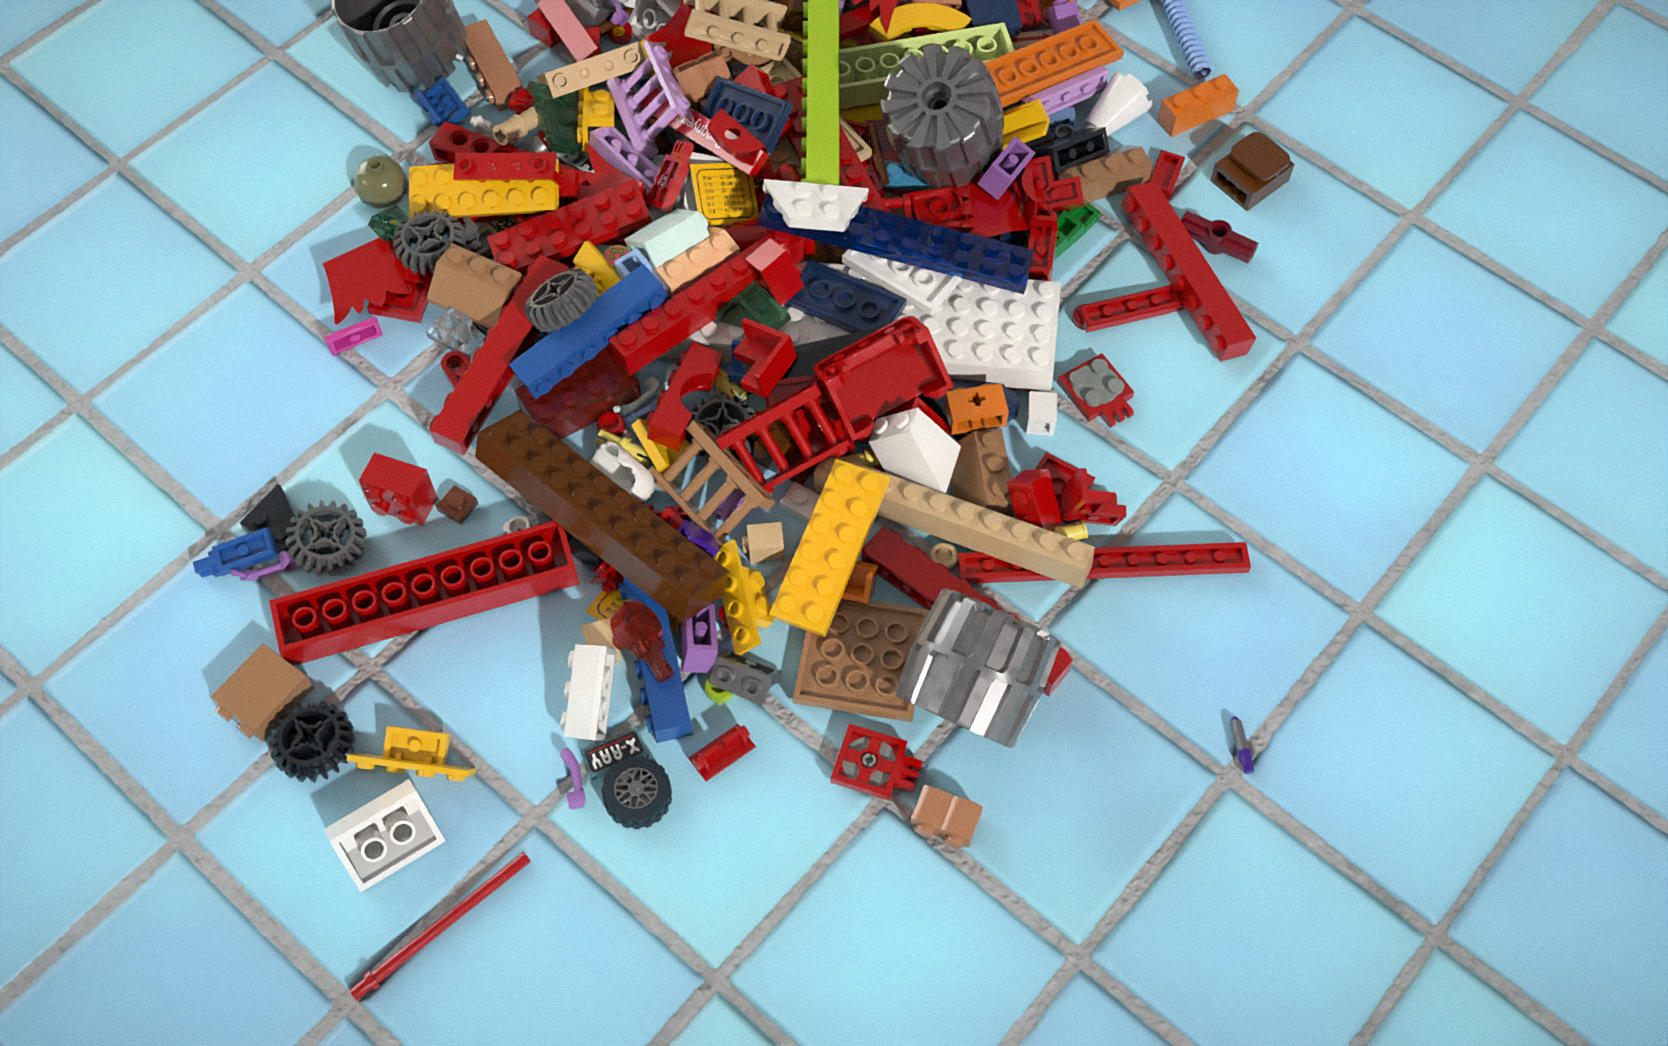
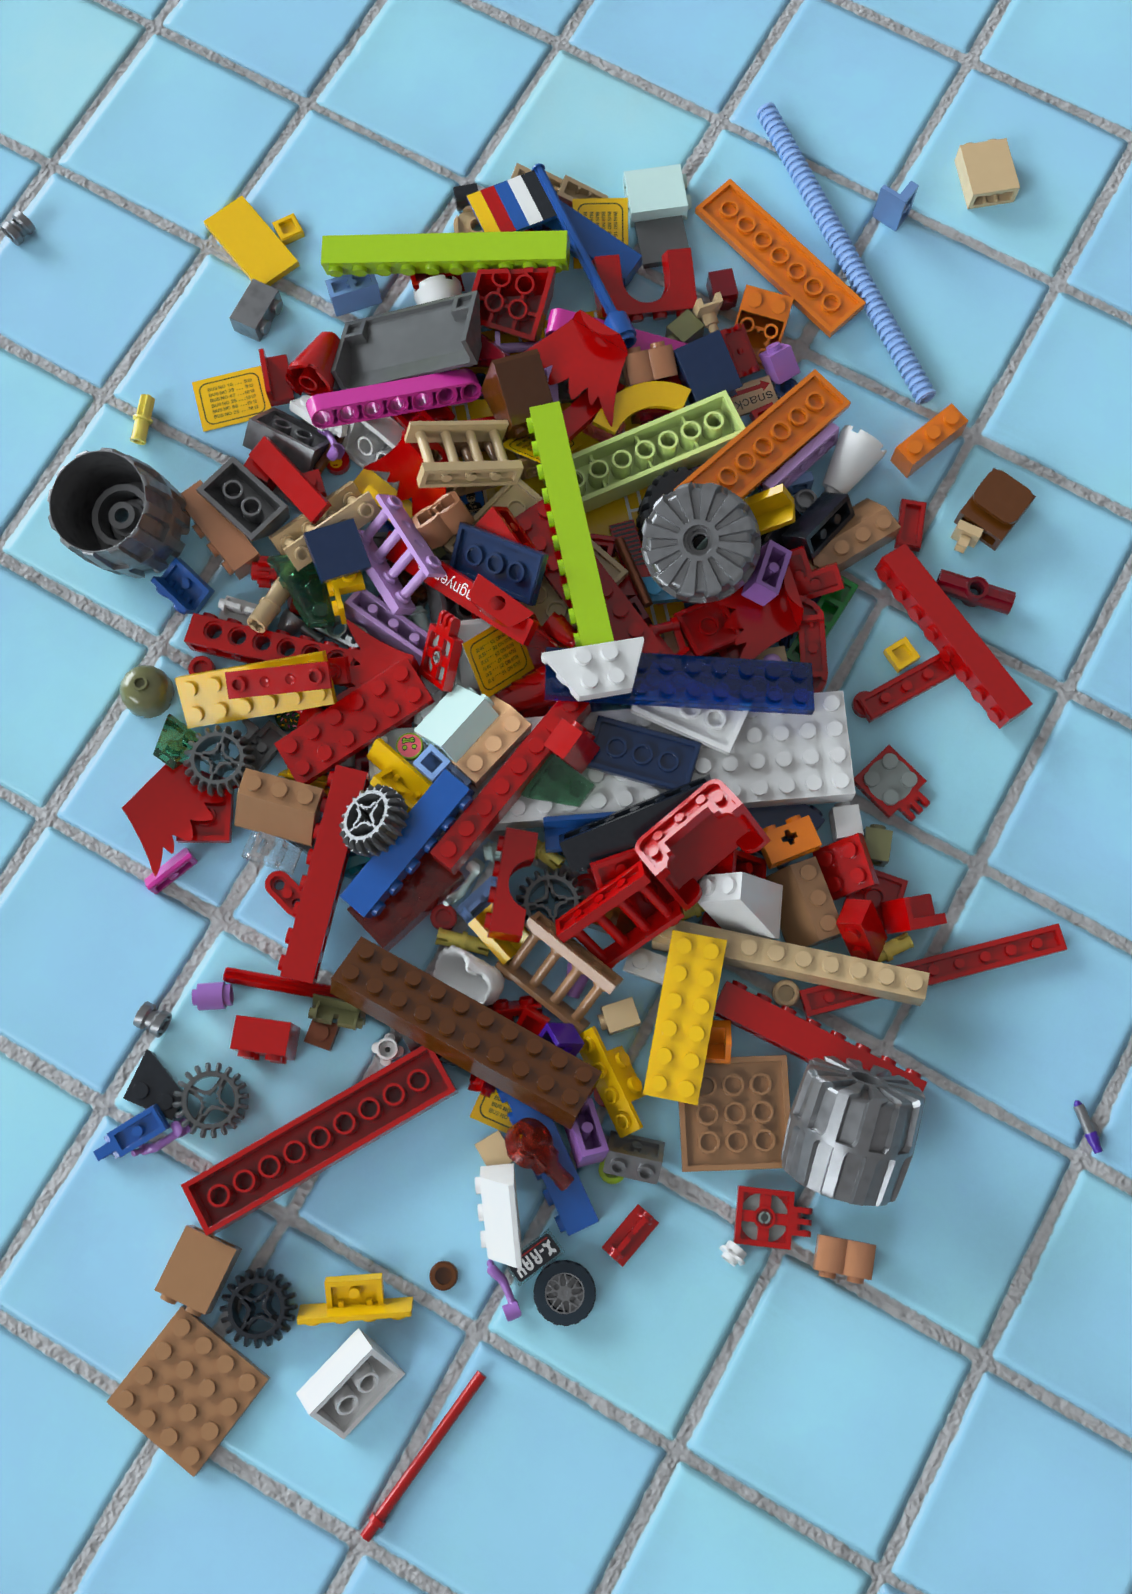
camera: 10 degrees left, 15 degrees up
red panel [733,318,797,398] -> none
none -> medium nougat plate [107,1305,270,1477]
none -> flat silver wheel [133,1001,172,1038]
none -> medium lavender brick [192,982,234,1011]
none -> flat silver slope [196,456,290,542]
none -> red axle [223,967,340,999]
none -> dark blue tile [303,518,371,584]
none -> olive hinge [308,994,366,1031]
none -> reddish brown tile [429,1261,458,1291]
none -> white plate [719,1240,747,1267]
none -> red plate [812,833,879,901]
none -> olive brick [863,824,893,867]
none -> yellow plate [883,636,920,673]
none -> tan tile [951,519,984,554]

